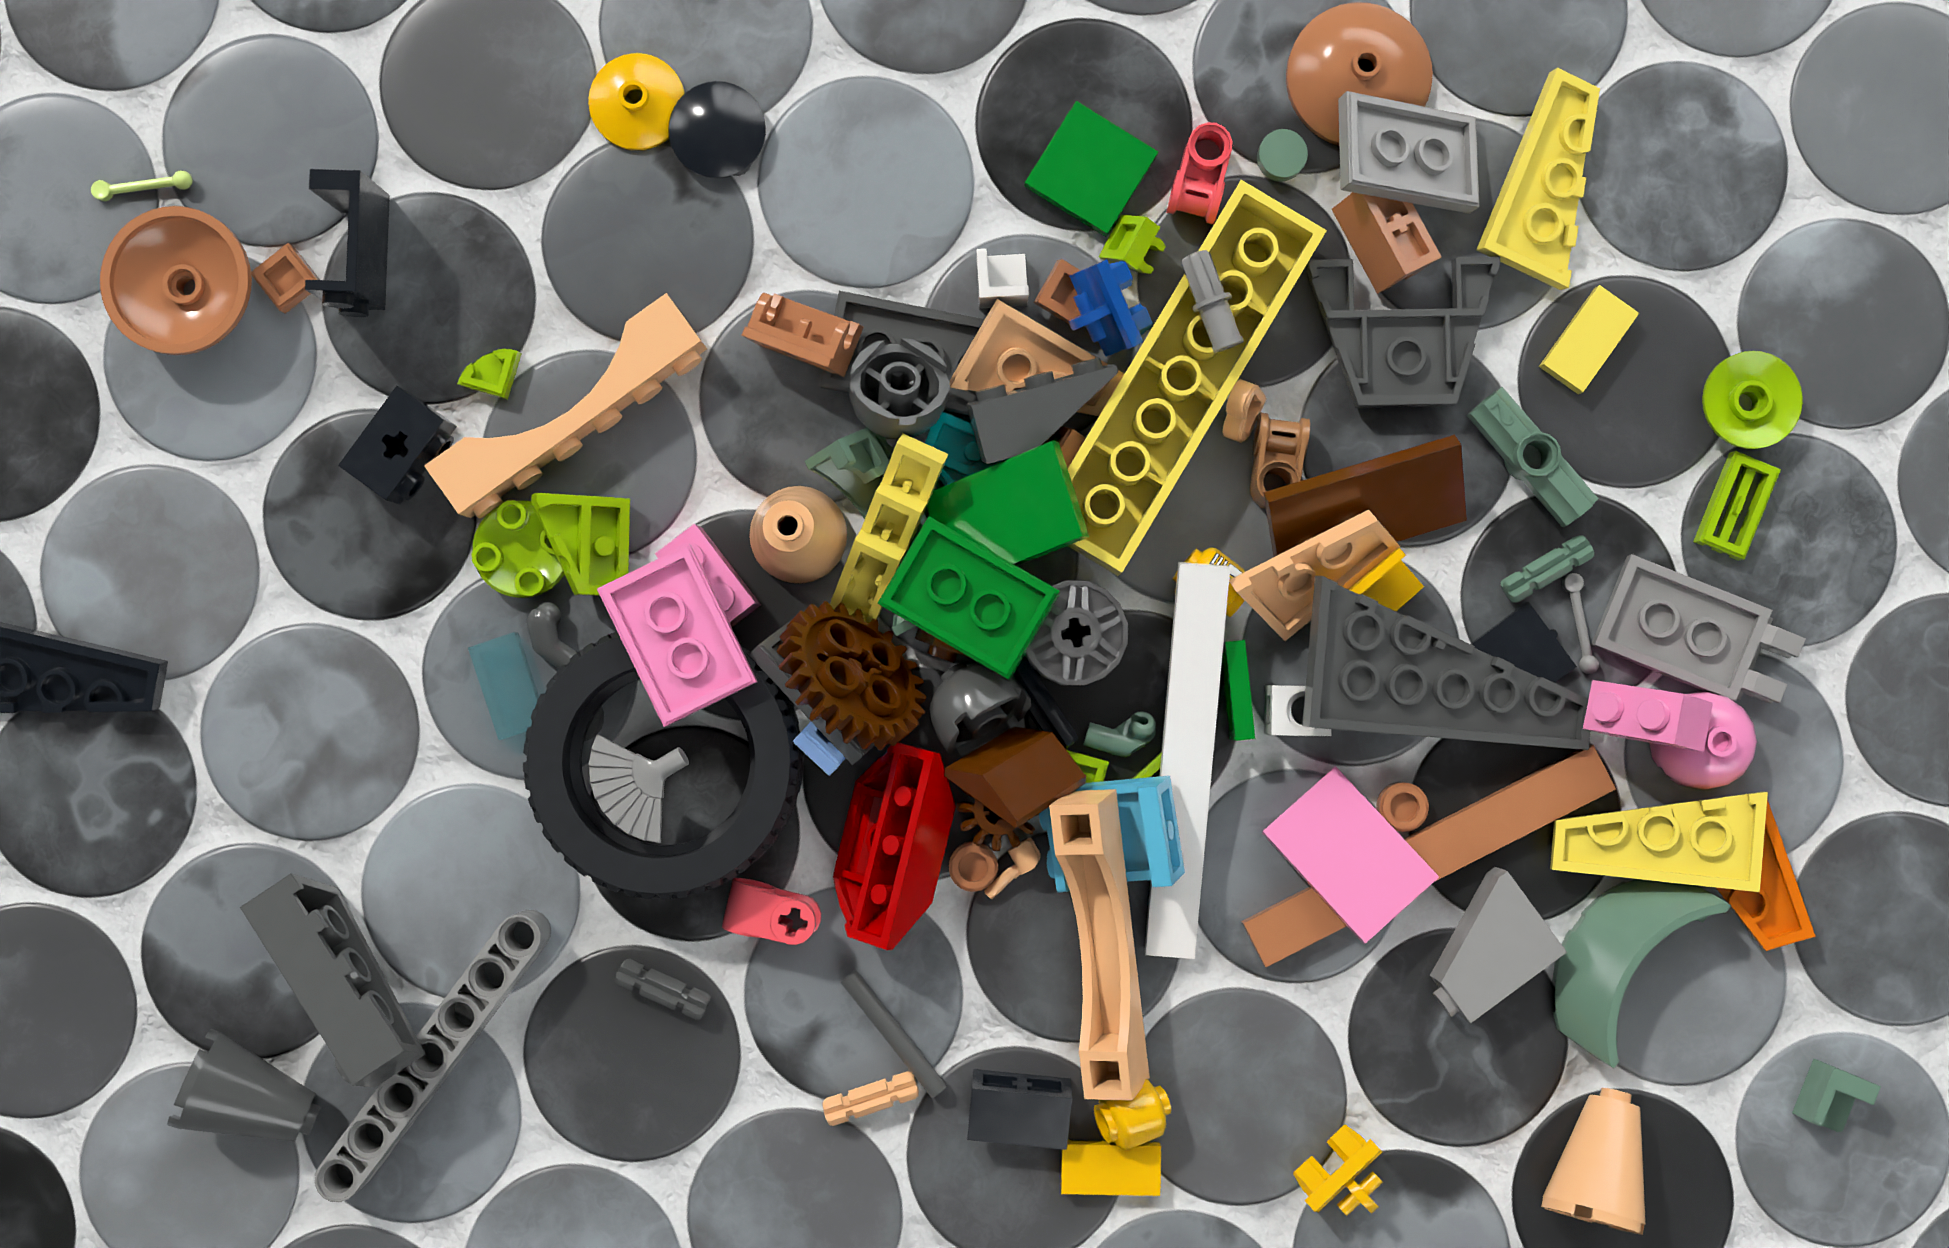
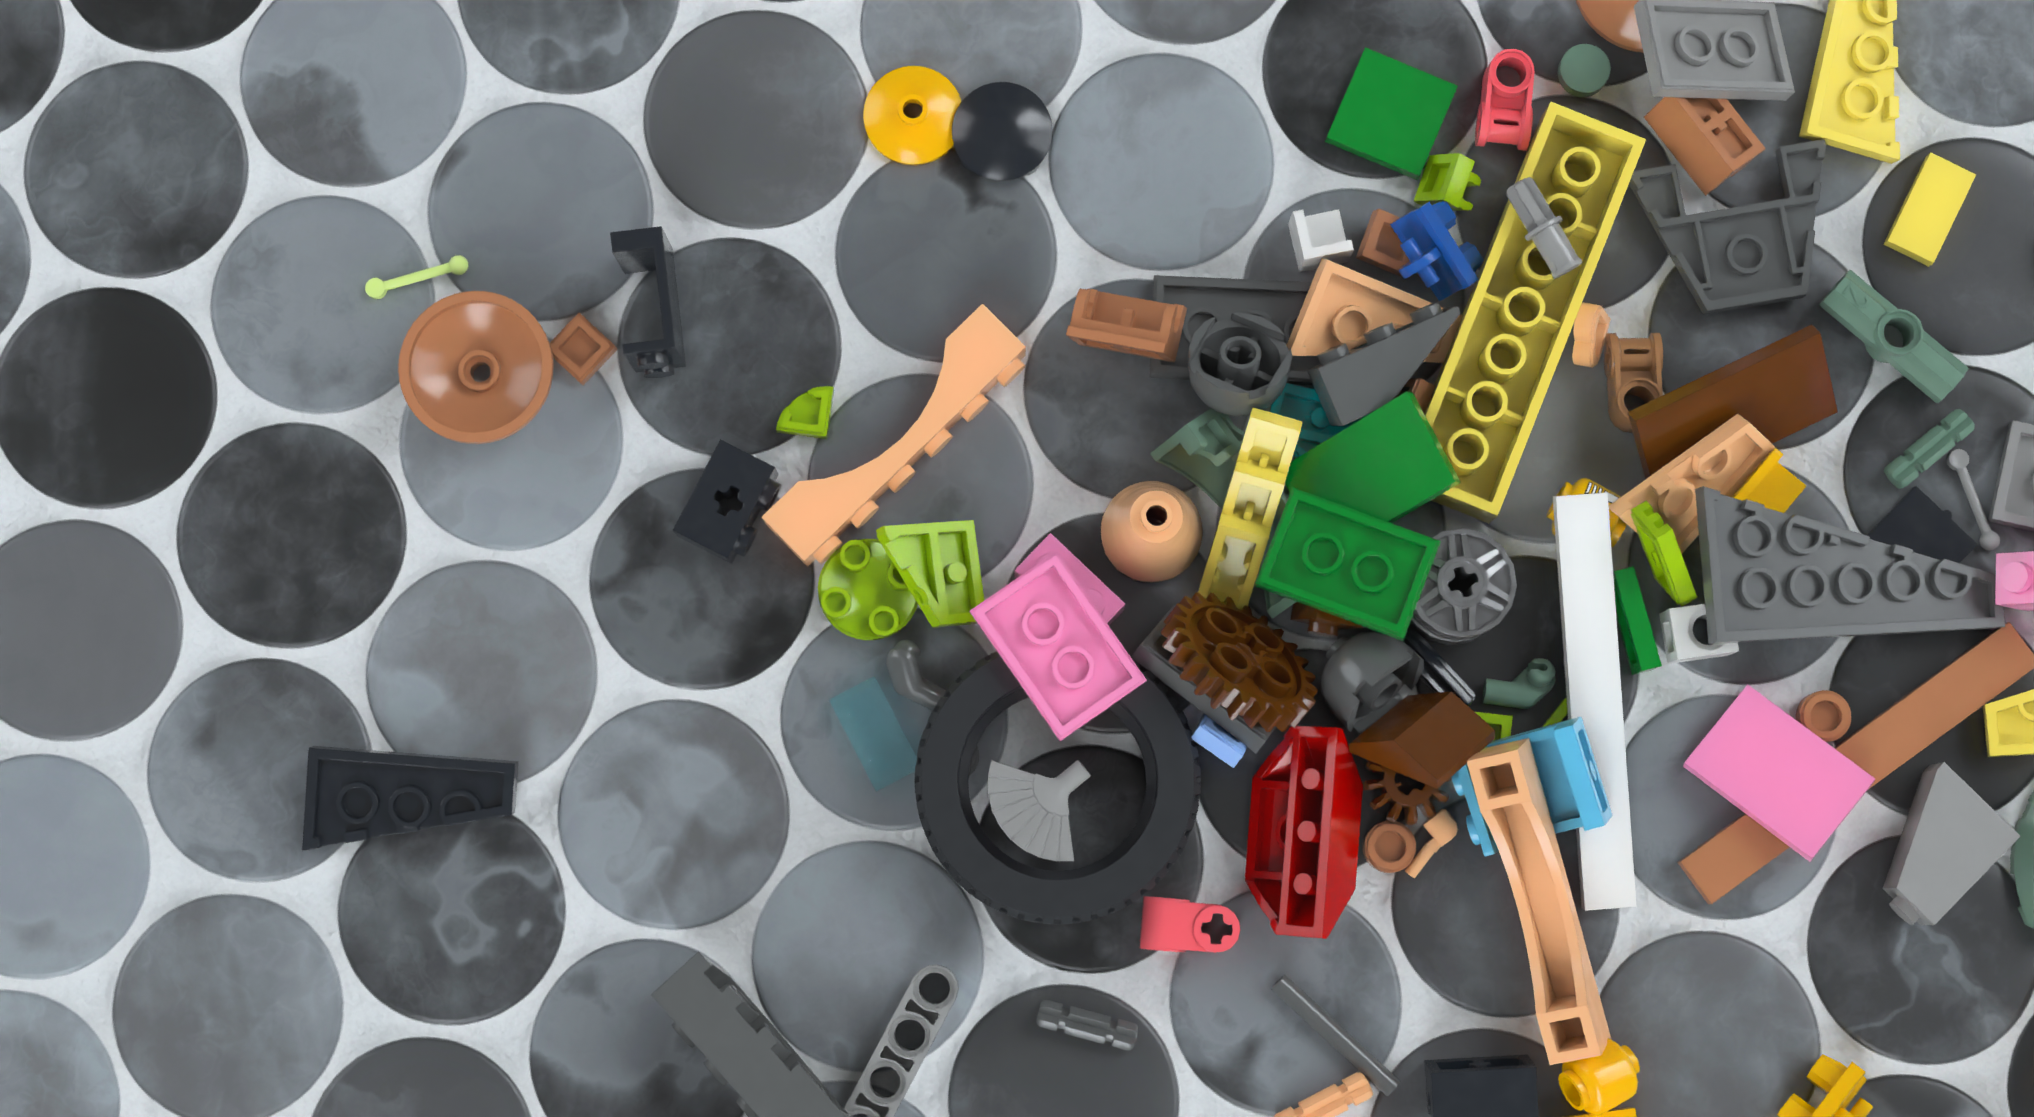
camera: 10 degrees left, 5 degrees down
none -> lime tile [1631,500,1697,607]

